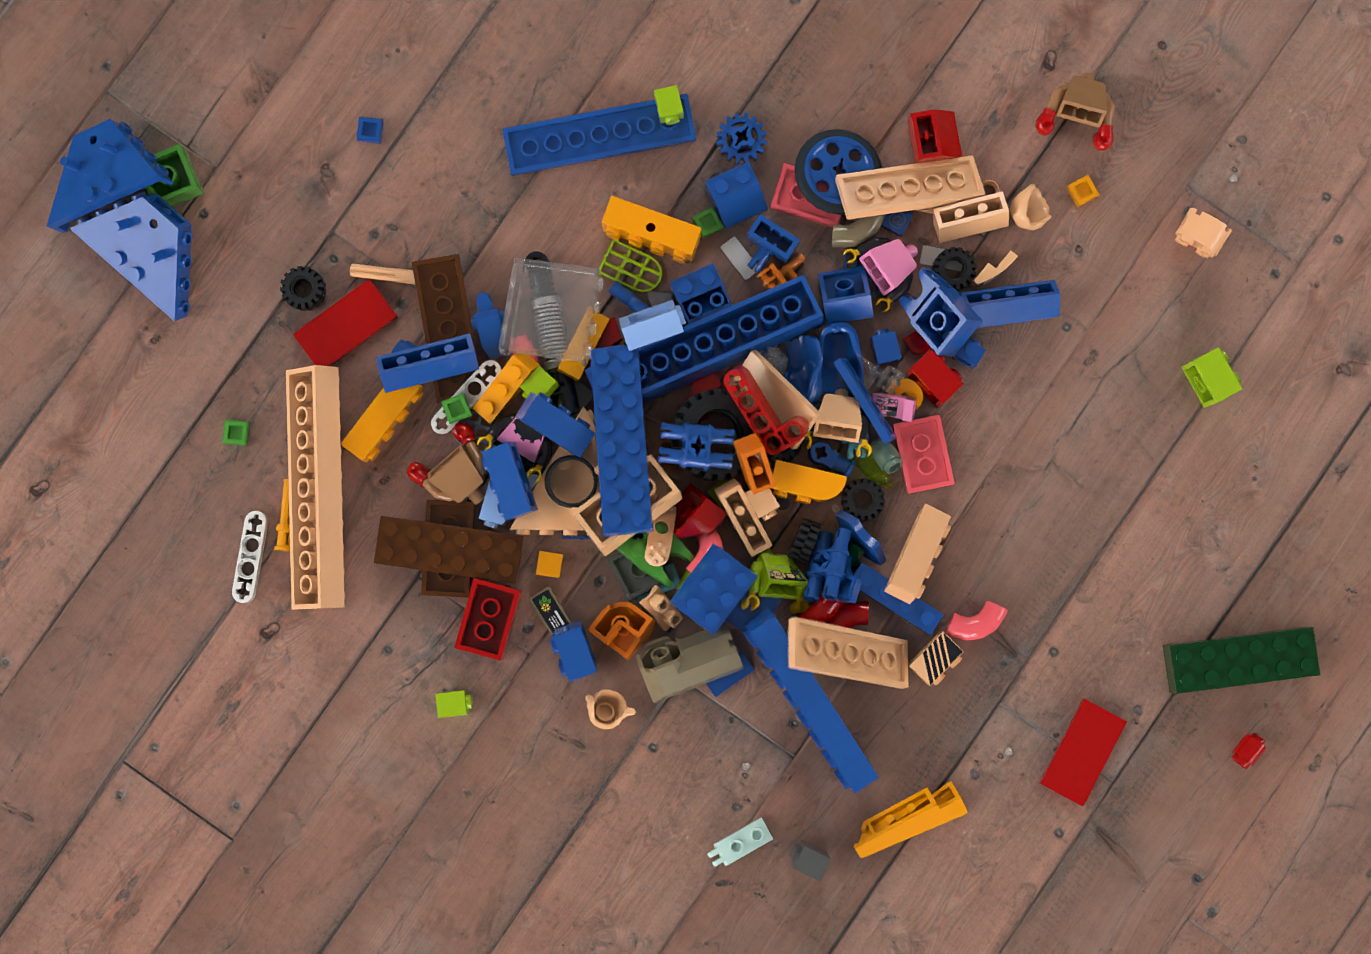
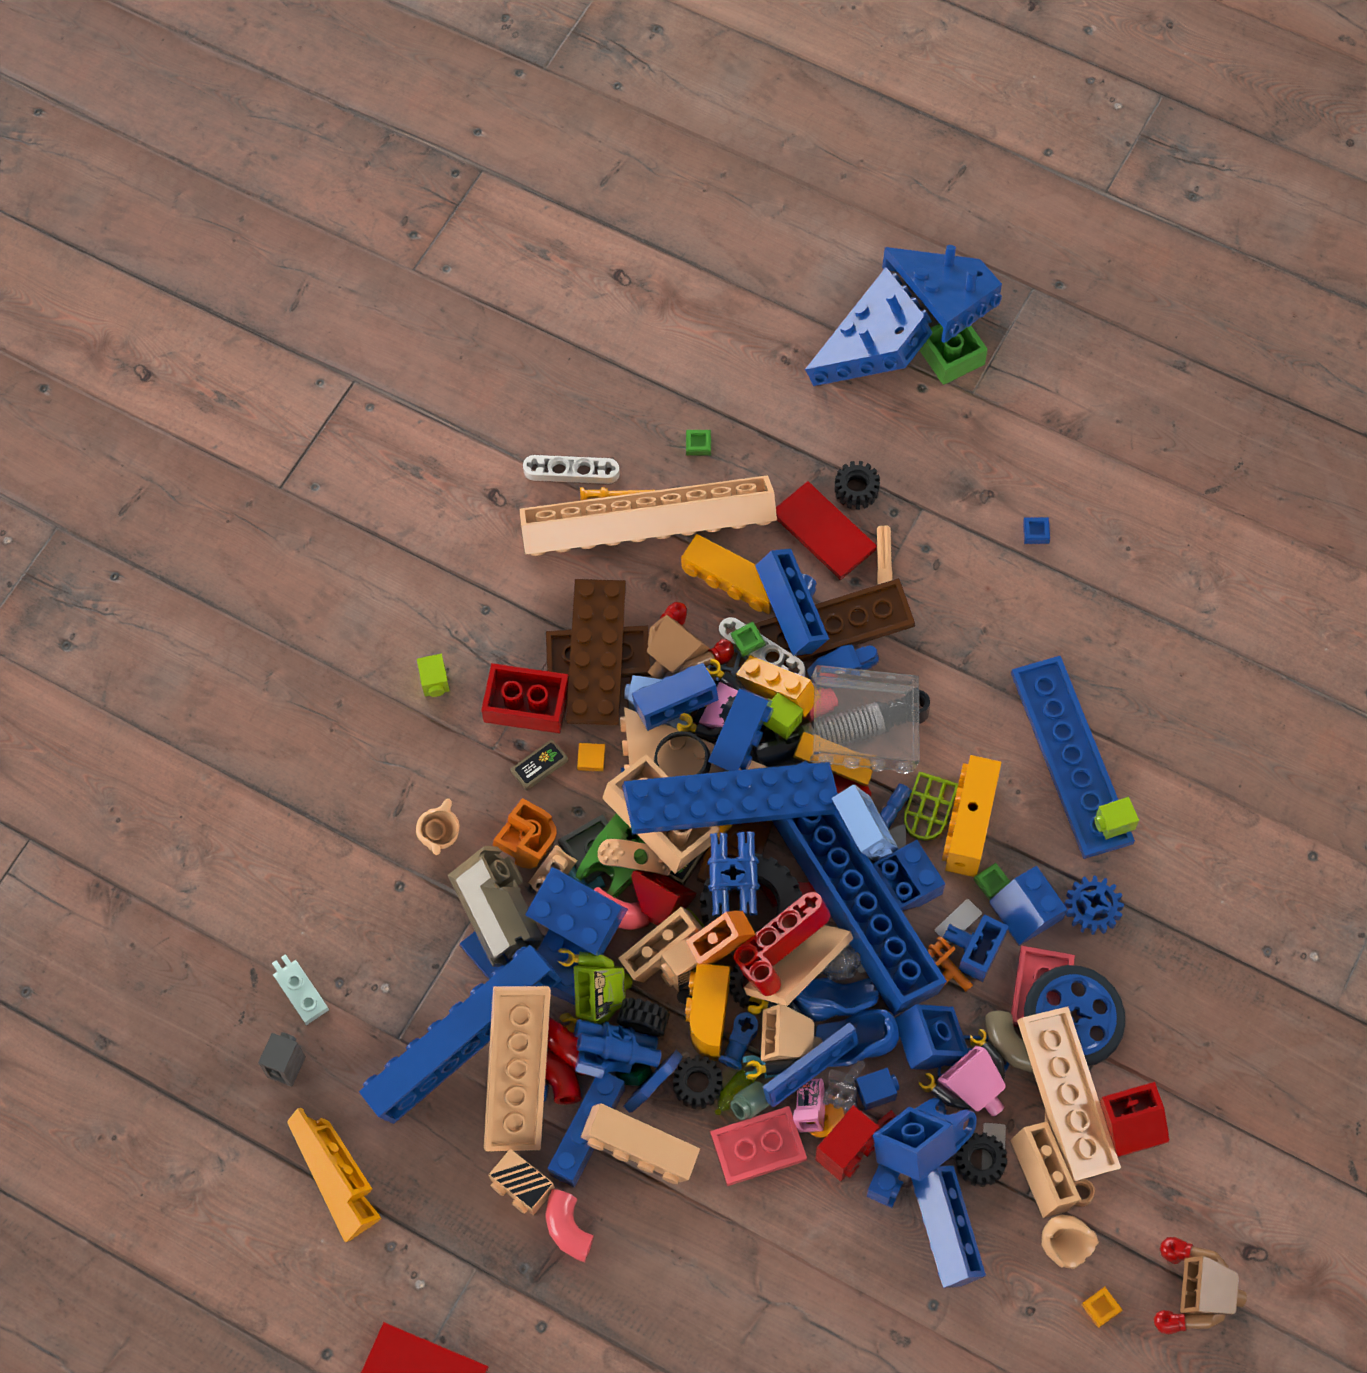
camera: 85 degrees right, 20 degrees down
blue brick [550,620,597,682] -> none
blue tile [881,211,913,237] -> none
light nougat slope [971,250,1018,288] -> none

